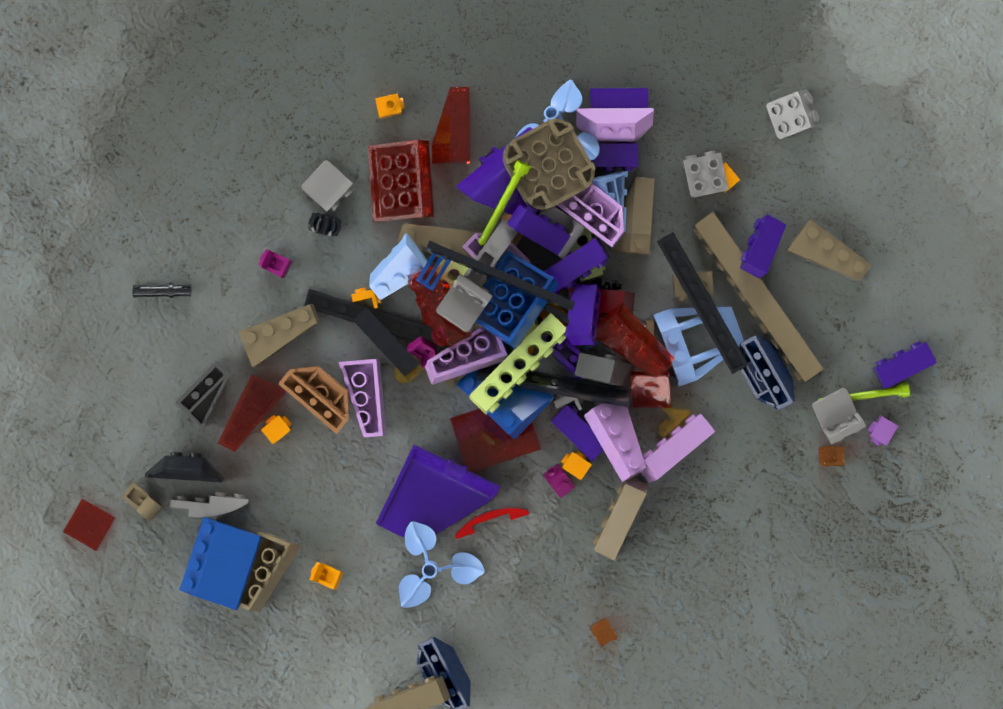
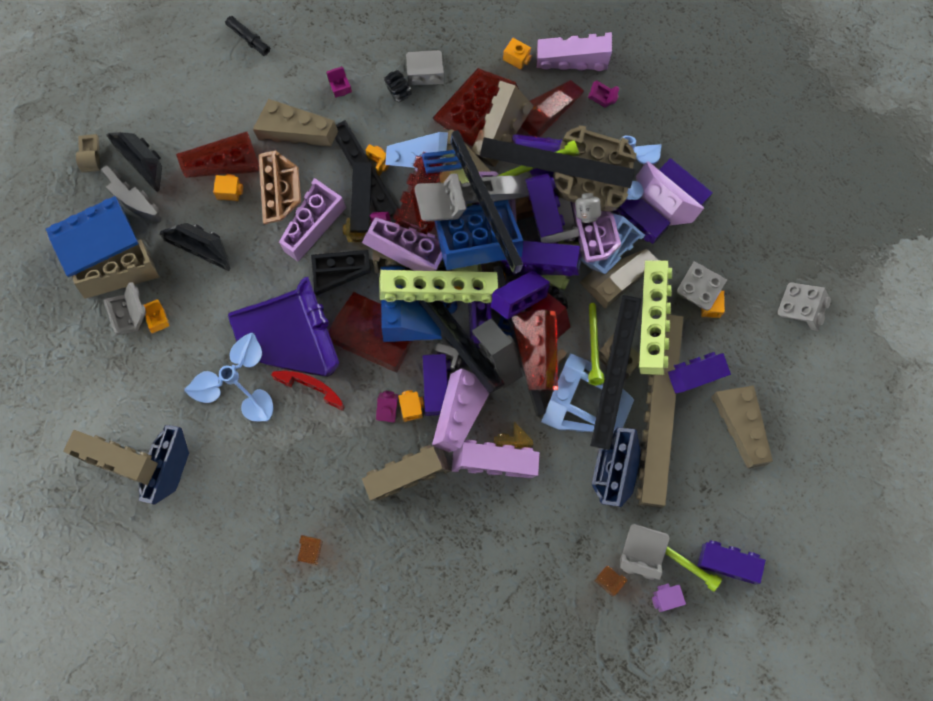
camera: 40 degrees right, 15 degrees down
clear red tile [63,498,116,551] -> none
dark grey wedge [175,359,230,429] -> none
clear red tile [630,371,672,408] -> none
none -> light grey bracket [104,282,146,336]
none -> black wedge [159,223,231,271]
none -> black wedge [311,250,371,296]
none -> dark tan wedge [472,81,534,167]
none -> black tile [480,137,635,188]
none -> lavender wedge [536,32,612,71]
none -> light grey head [575,193,601,223]
none -> magenta bracket [588,80,620,108]
none -> lime piece [588,303,604,386]
none -> yellowish green brick [639,261,672,375]

